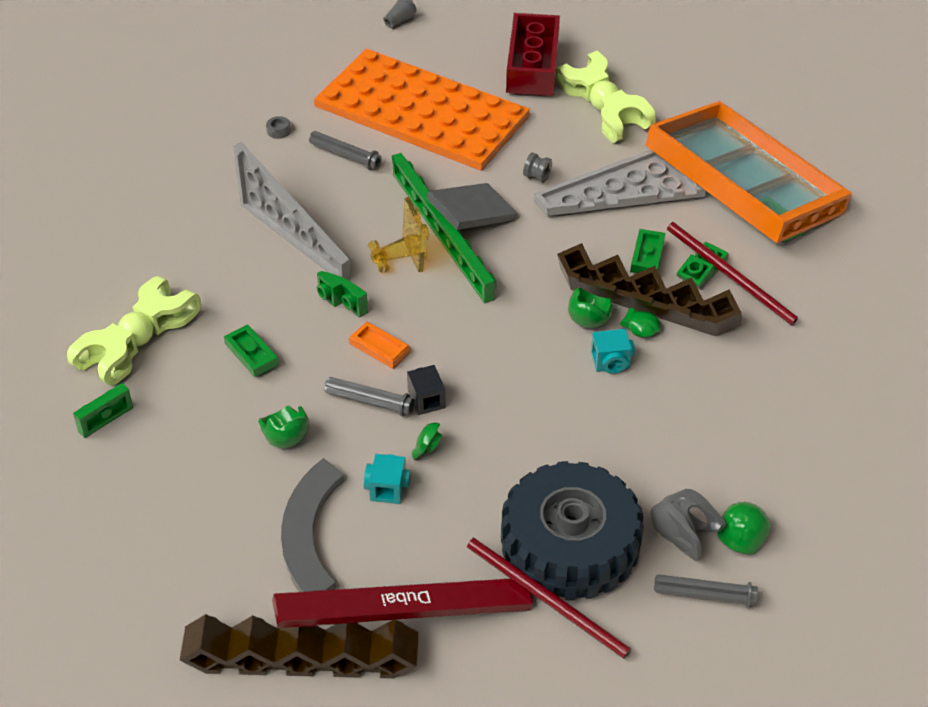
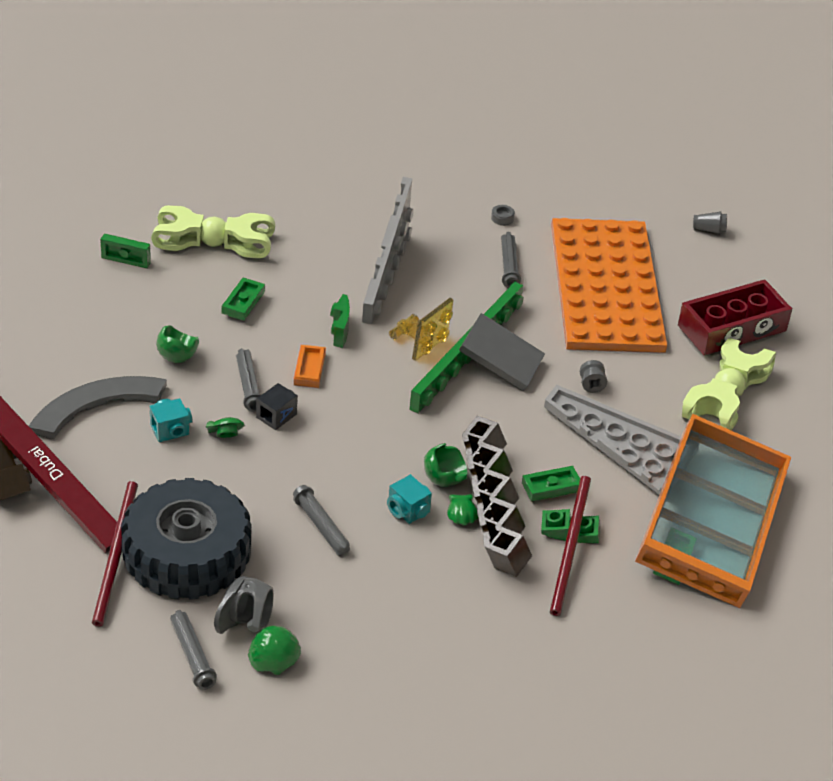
camera: 55 degrees right, 5 degrees down
none -> dark grey axle [293,485,350,556]

